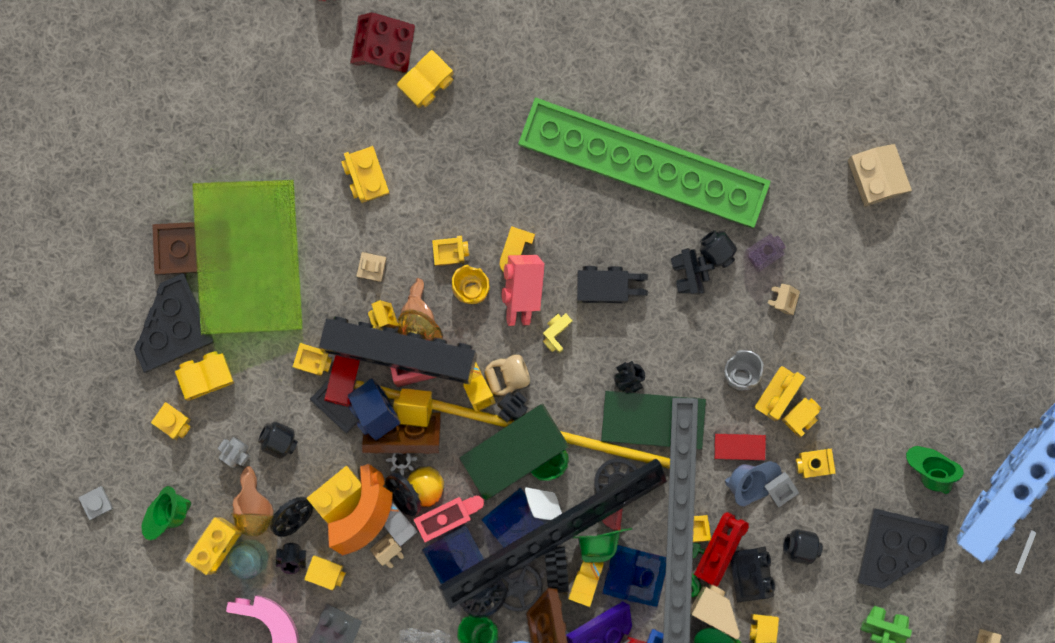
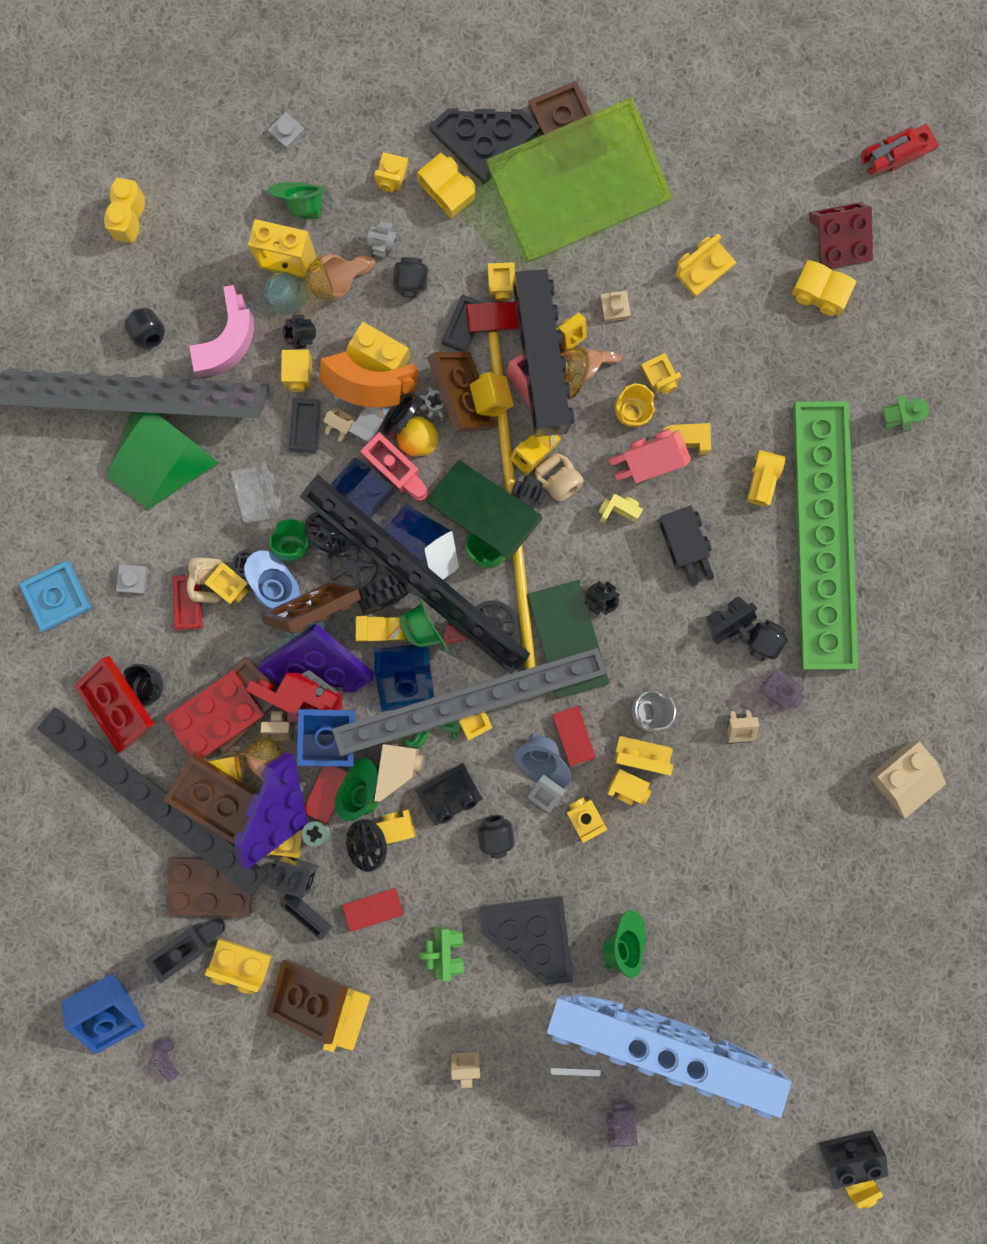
camera: 70 degrees right, 0 degrees up
black wheel [270,497,313,537] -> none
dark blue brick [347,378,401,441] -> none
red plate [694,512,749,587] -> none
none -> black tile [289,398,321,453]
none -> yellow piece [746,450,785,507]
none -> bright green hips [883,395,929,431]

